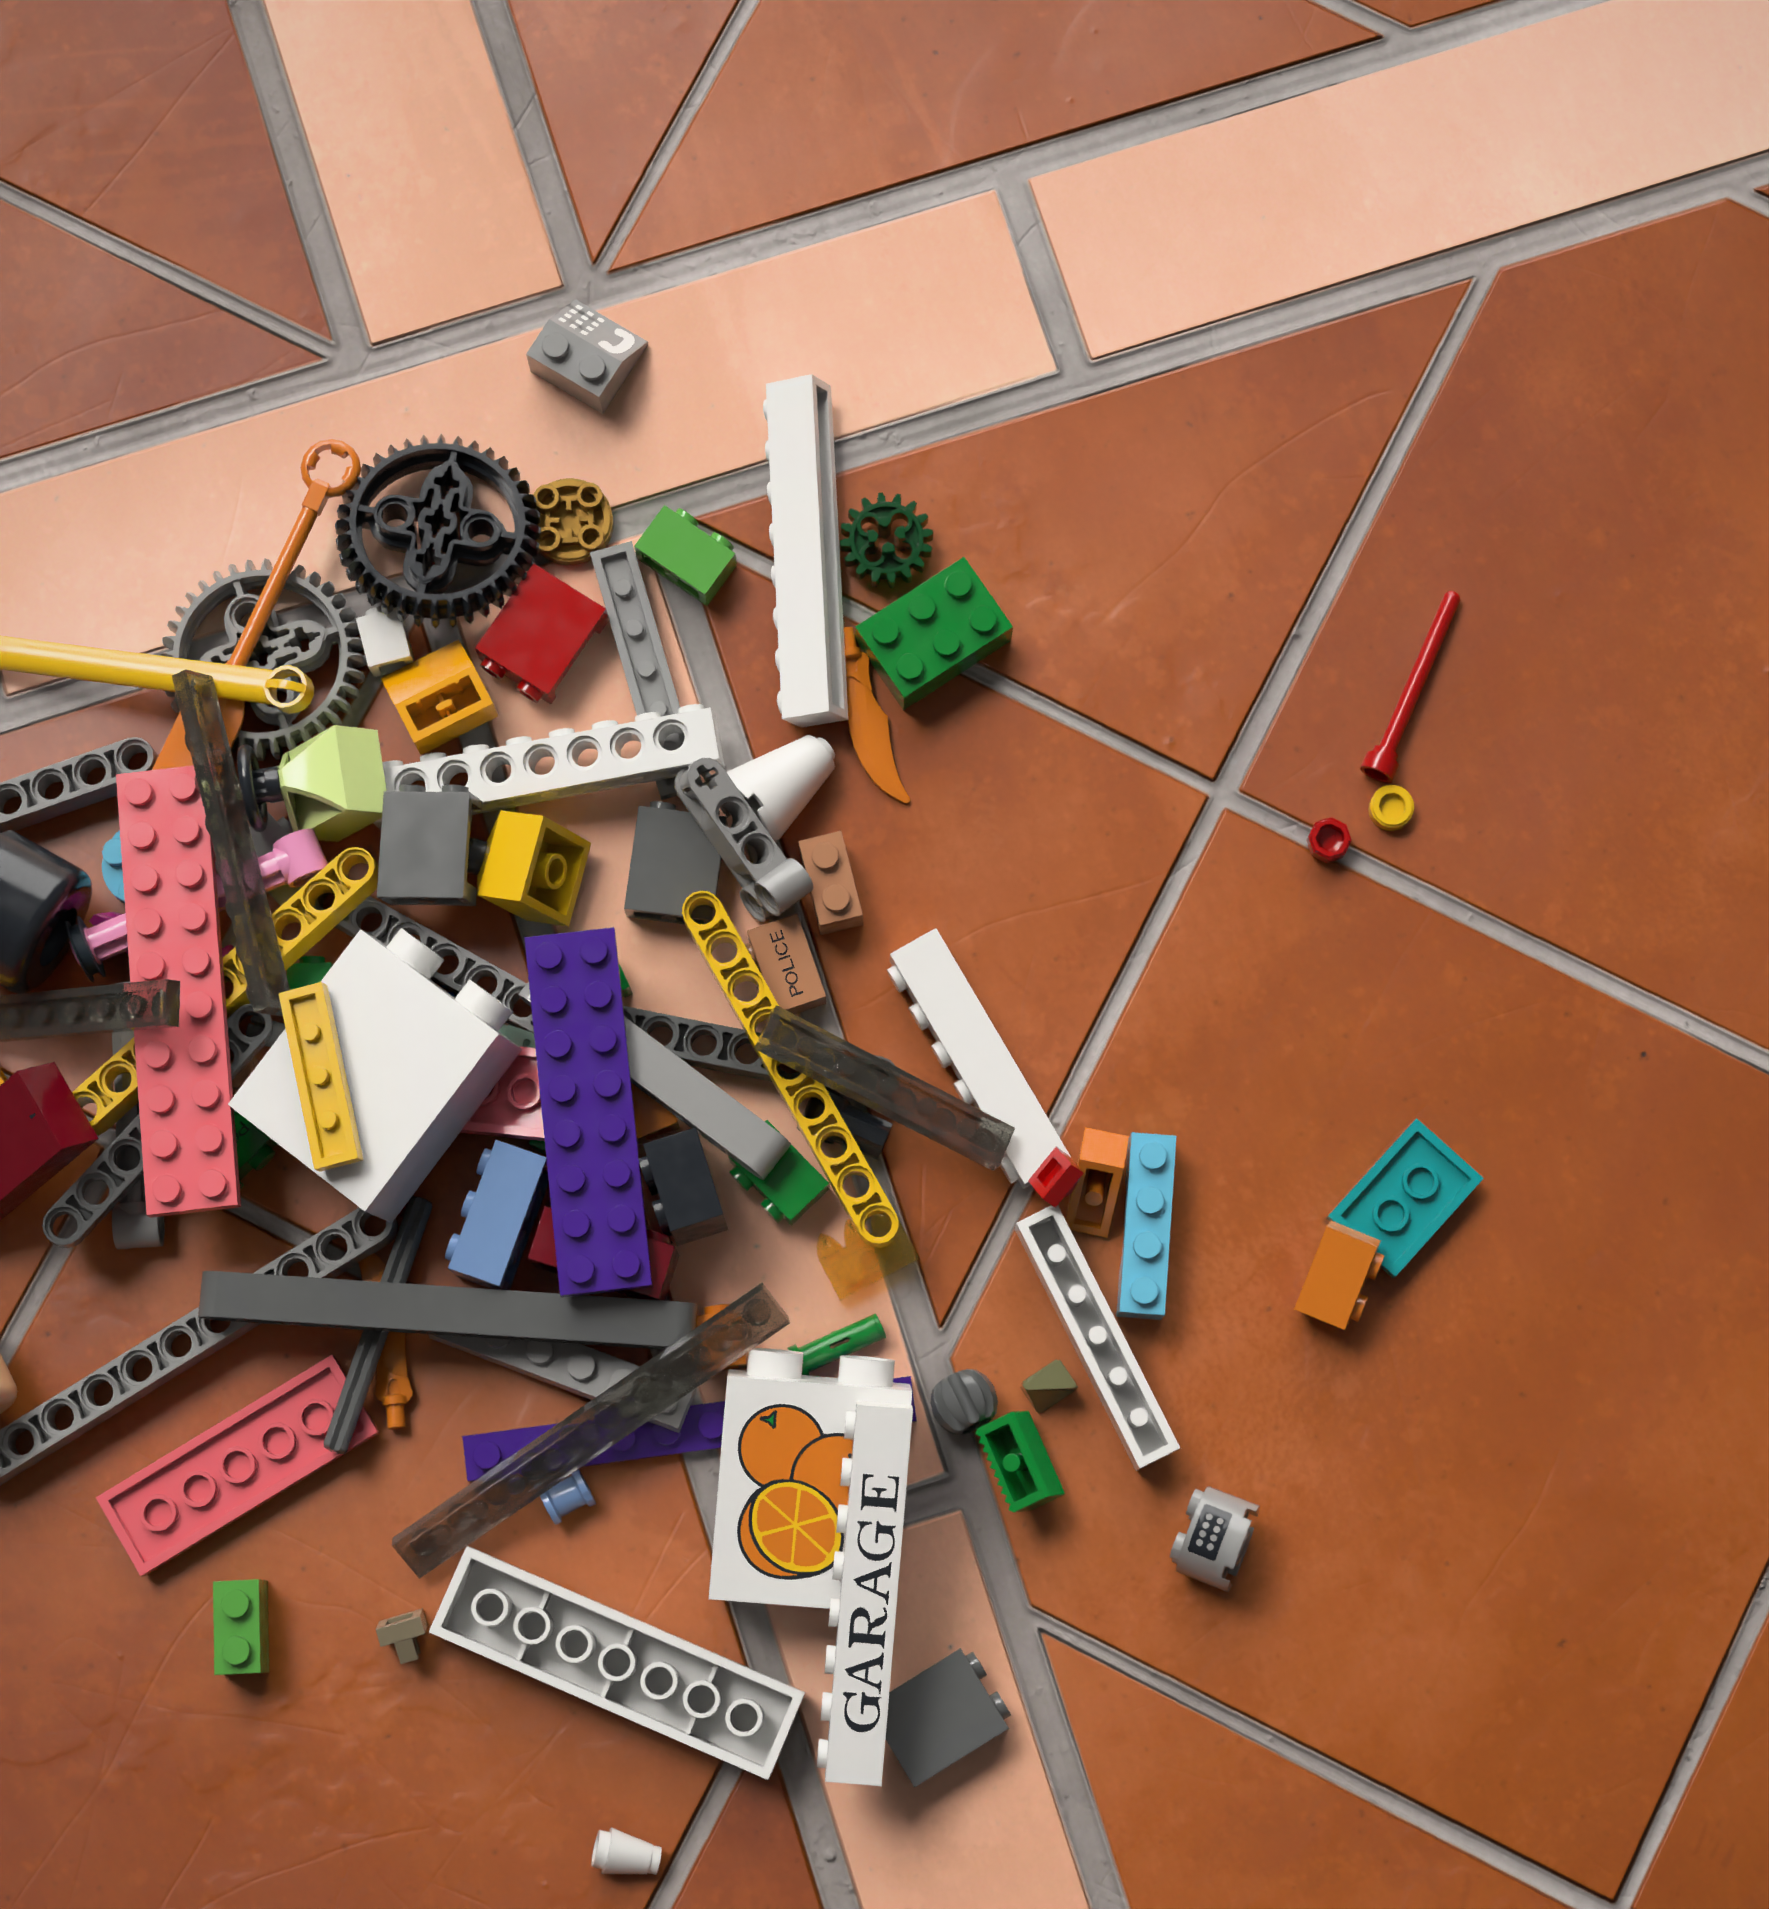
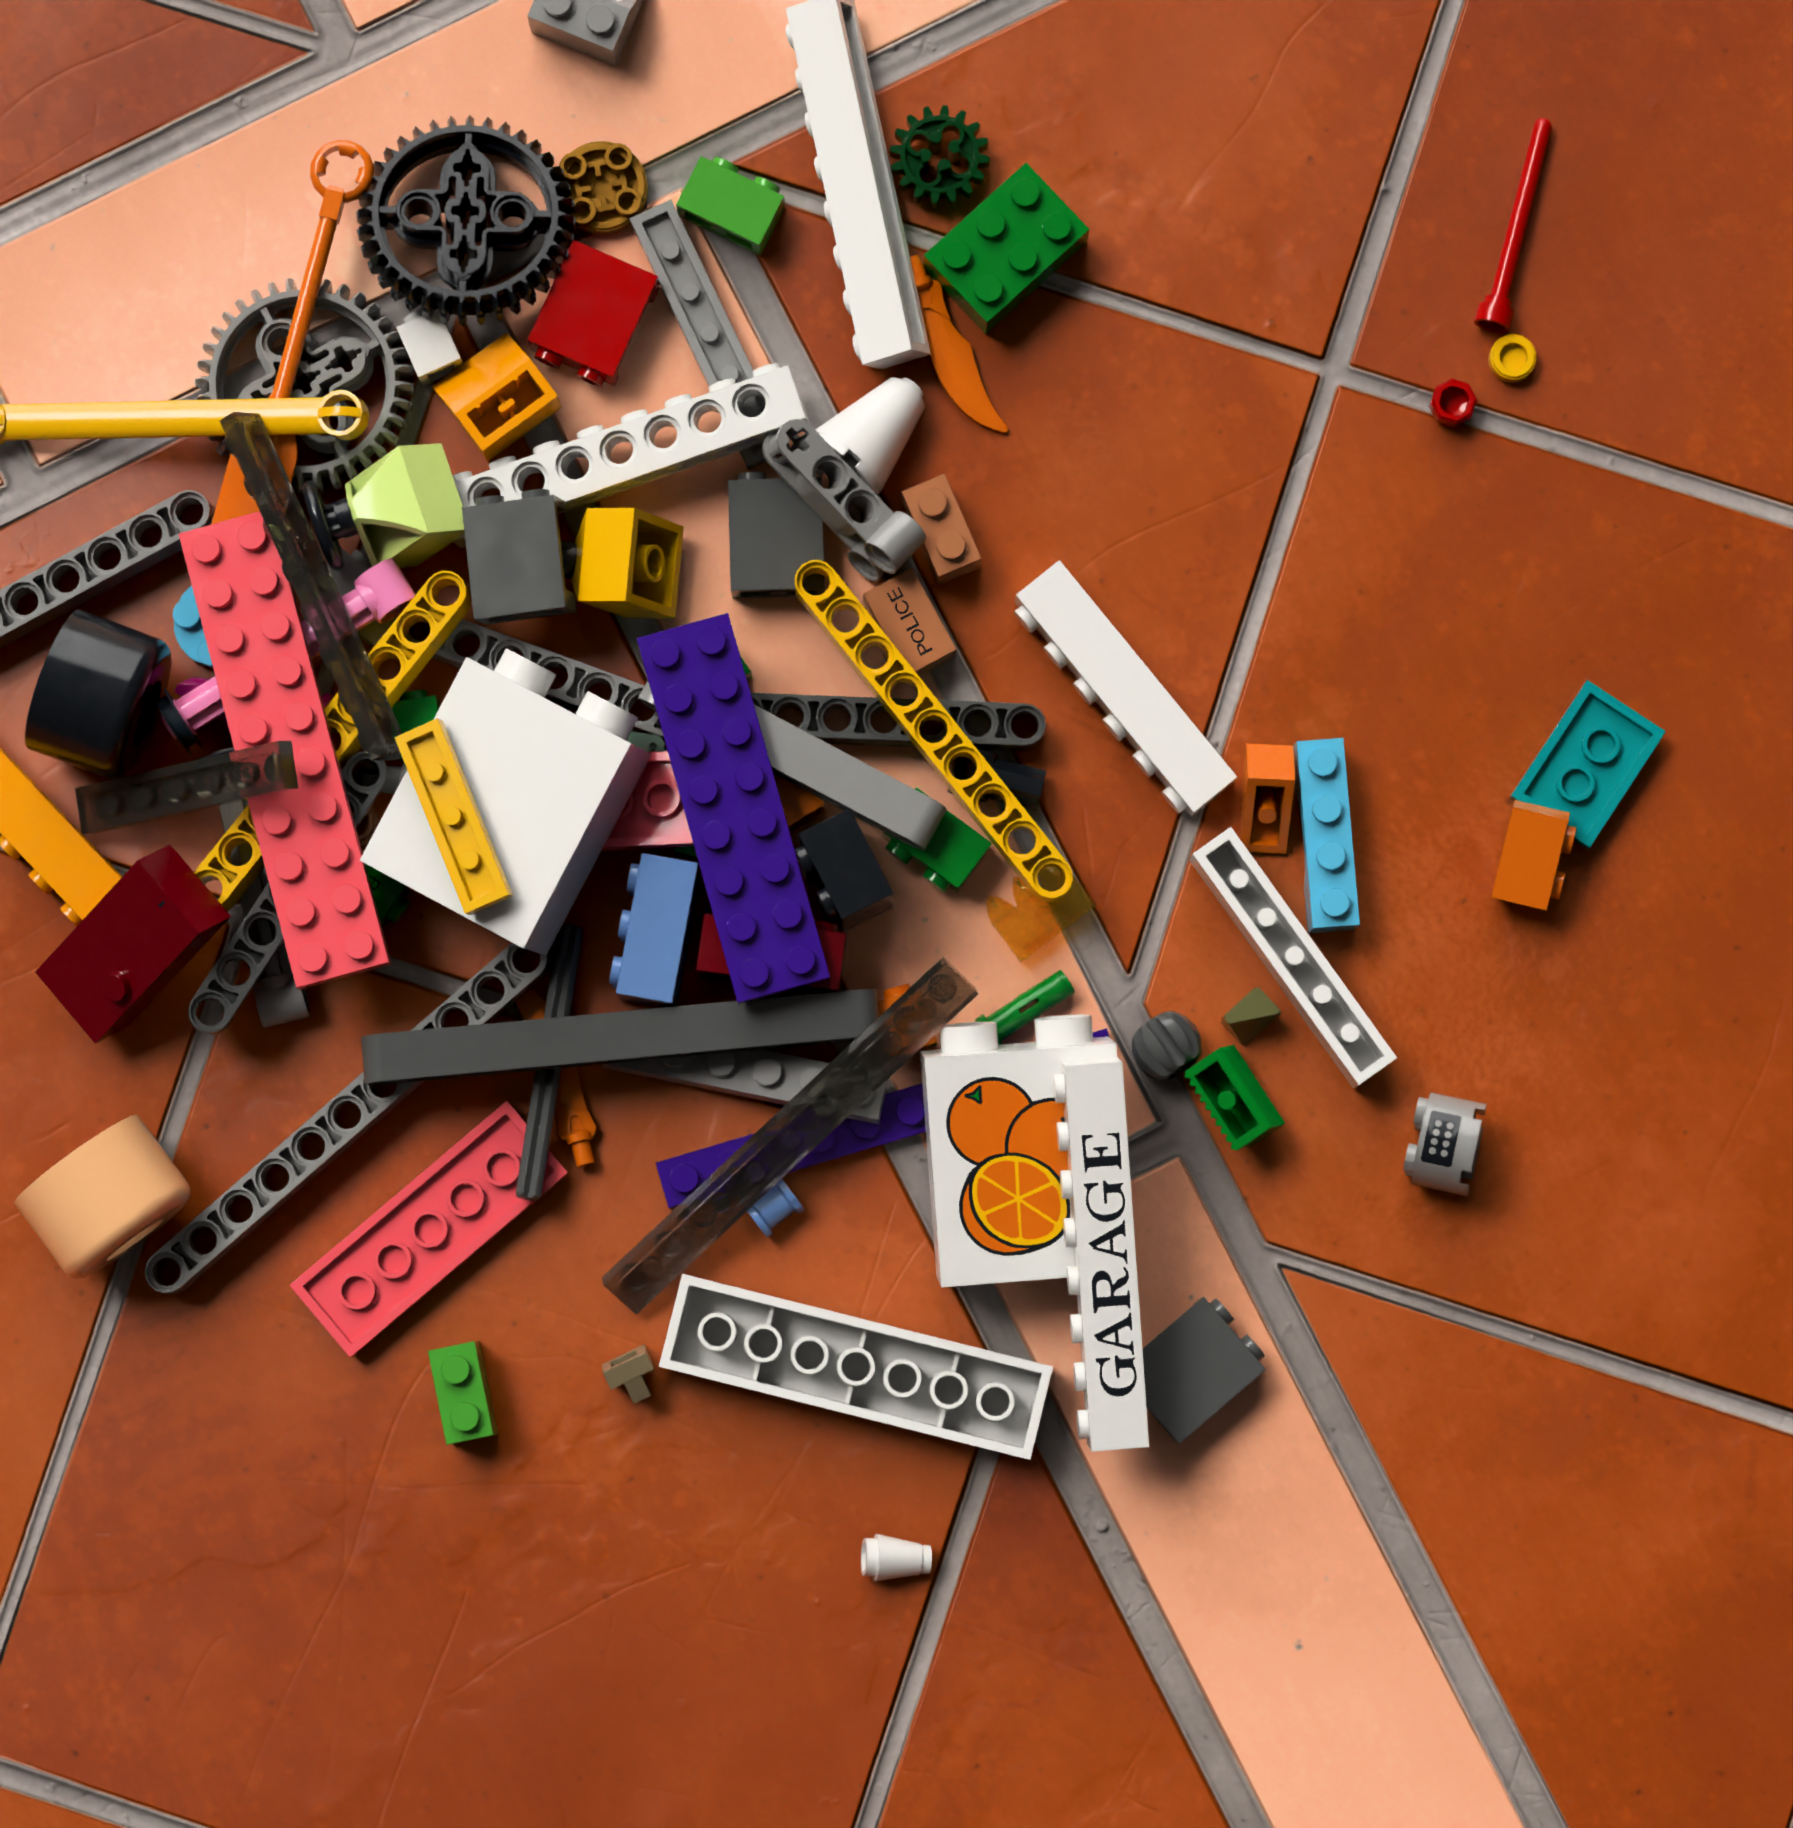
camera: 10 degrees left, 5 degrees up
clear smoke plate [754,1005,1015,1171] -> none
red plate [1028,1146,1084,1208] -> none

